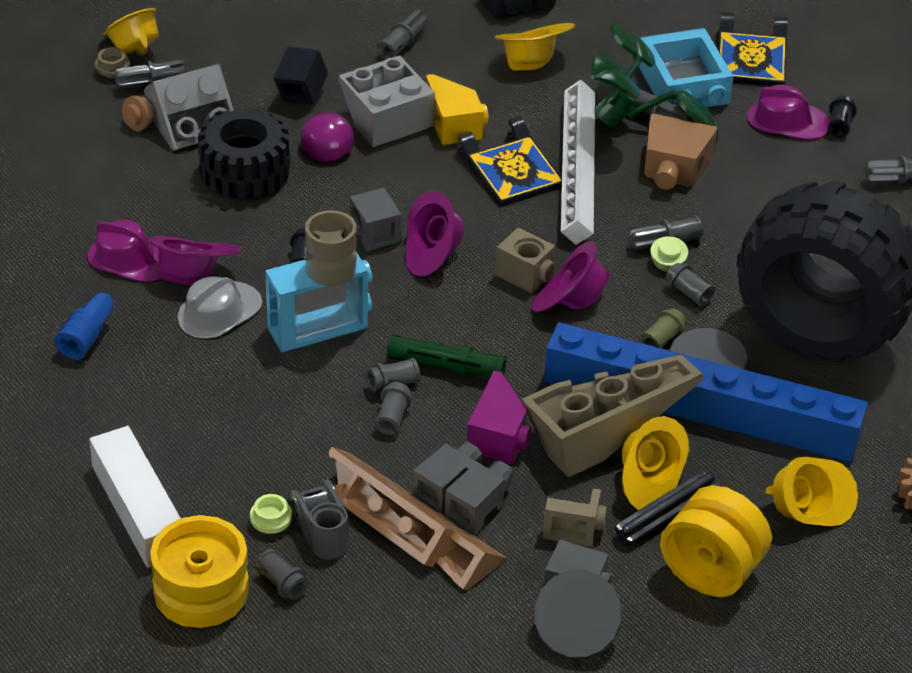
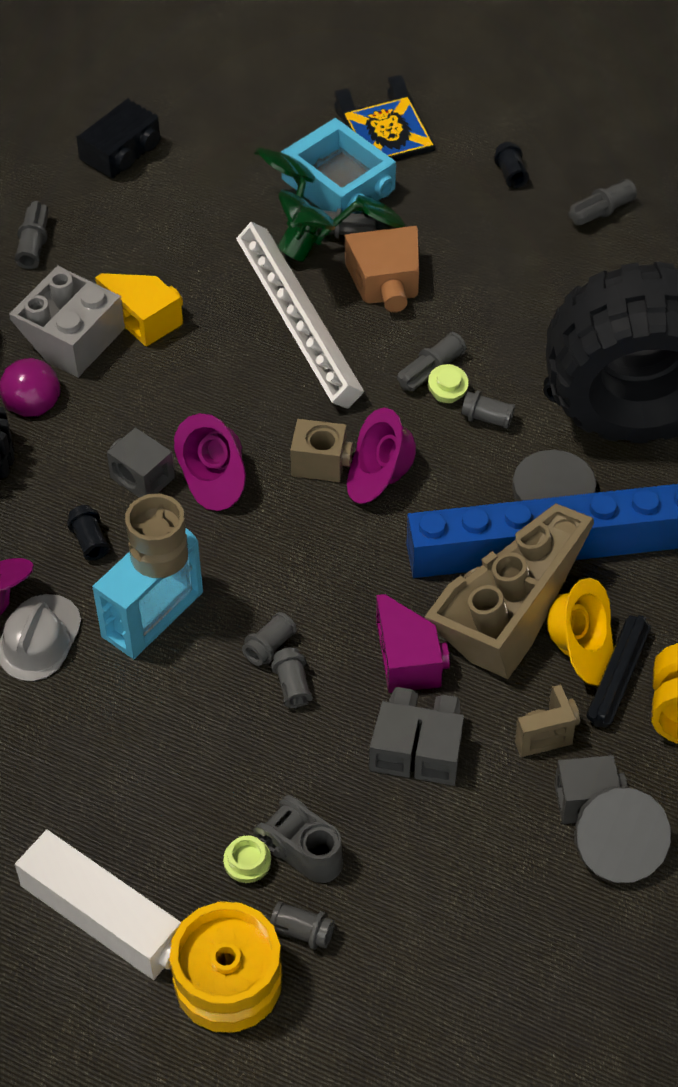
camera: 25 degrees left, 10 degrees up
medium nougat wedge [329,447,506,590] -> none
dark green pin [387,334,507,378] -> none
flag [457,117,562,206] -> none
yellow piece [495,23,575,71] -> none
olive pin [640,309,687,349] -> none
magenta piece [747,85,830,140] -> none

